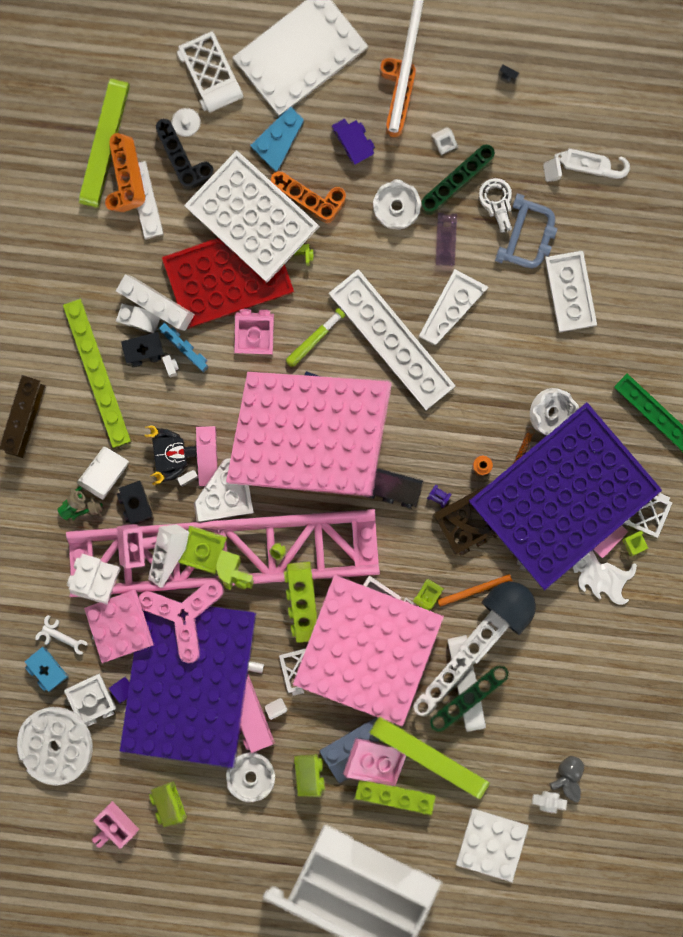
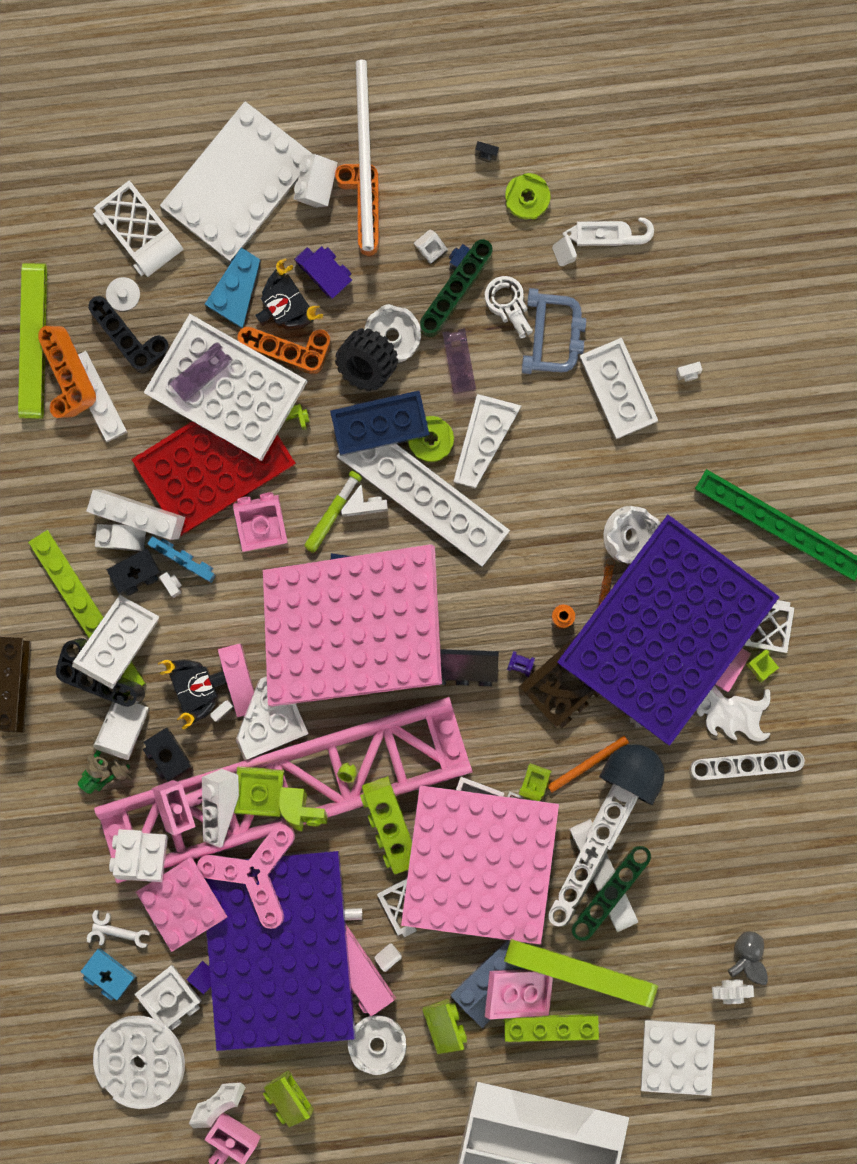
camera: 10 degrees left, 0 degrees up
none -> black beam [56,638,145,707]
none -> white plate [72,595,159,689]
none -> clear purple plate [170,342,233,402]
none -> white tile [189,1083,246,1128]
none -> torso [255,258,323,330]
none -> white brick [294,154,338,208]
none -> dark blue plate [330,390,430,456]
none -> black tyre [335,328,398,391]
none -> white slope [341,485,388,517]
none -> lime plate [408,416,454,462]
none -> dark blue plate [449,244,470,270]
none -> lime plate [505,173,551,220]
none -> white plate [676,362,702,382]
none -> white beam [689,750,805,780]

